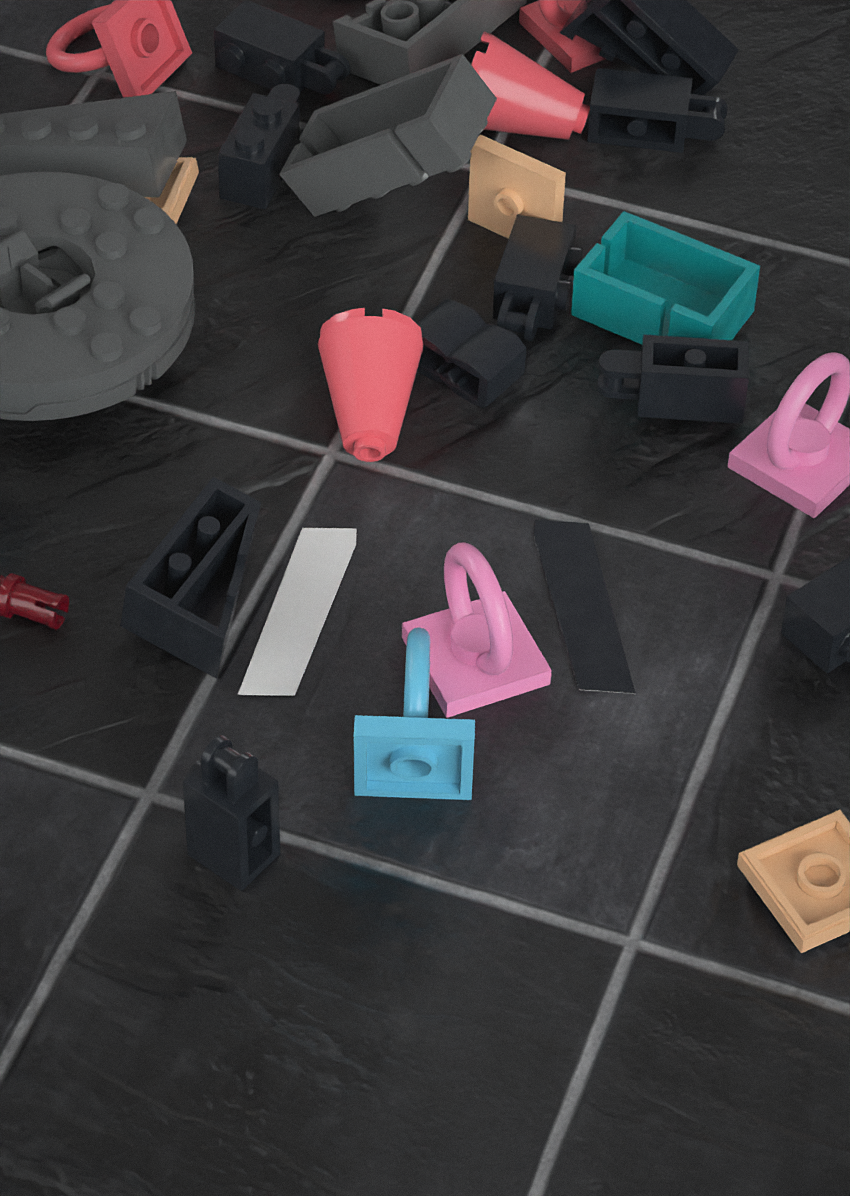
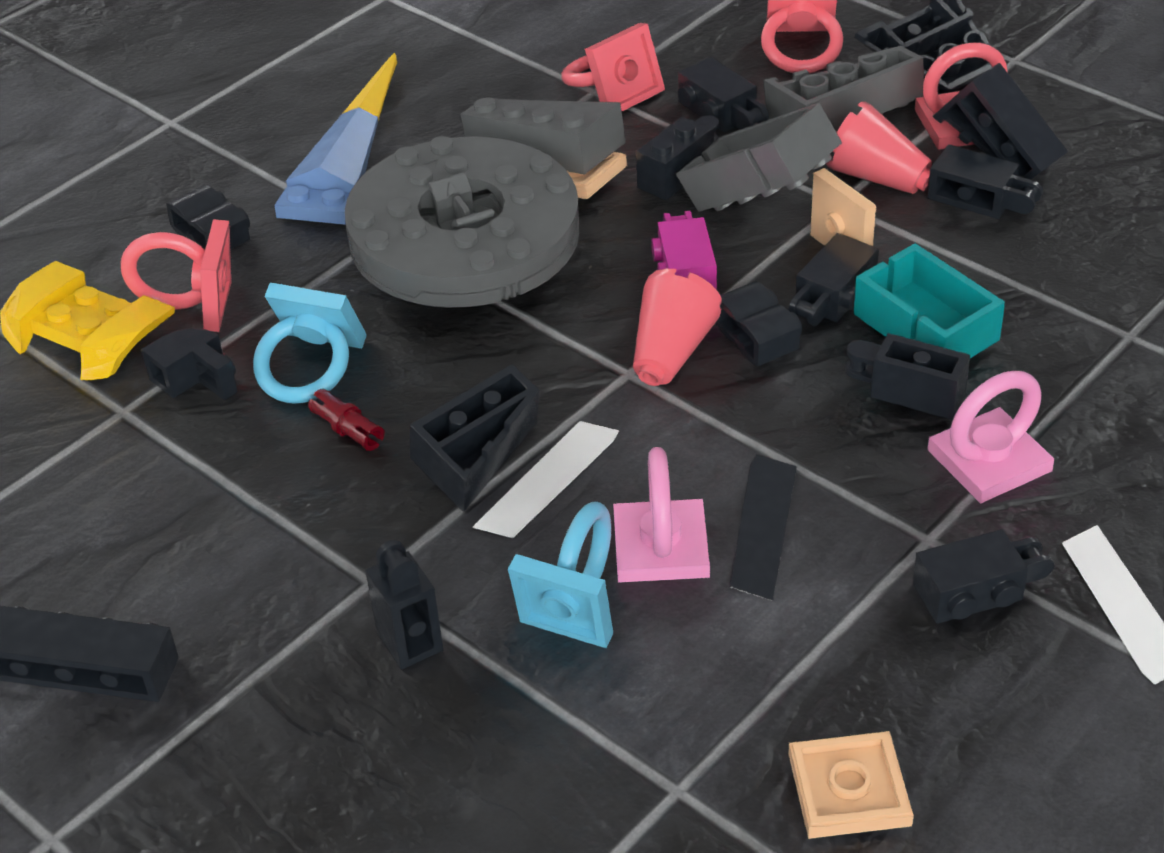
camera: 25 degrees right, 5 degrees down
none -> dark pink brick [651,211,717,290]

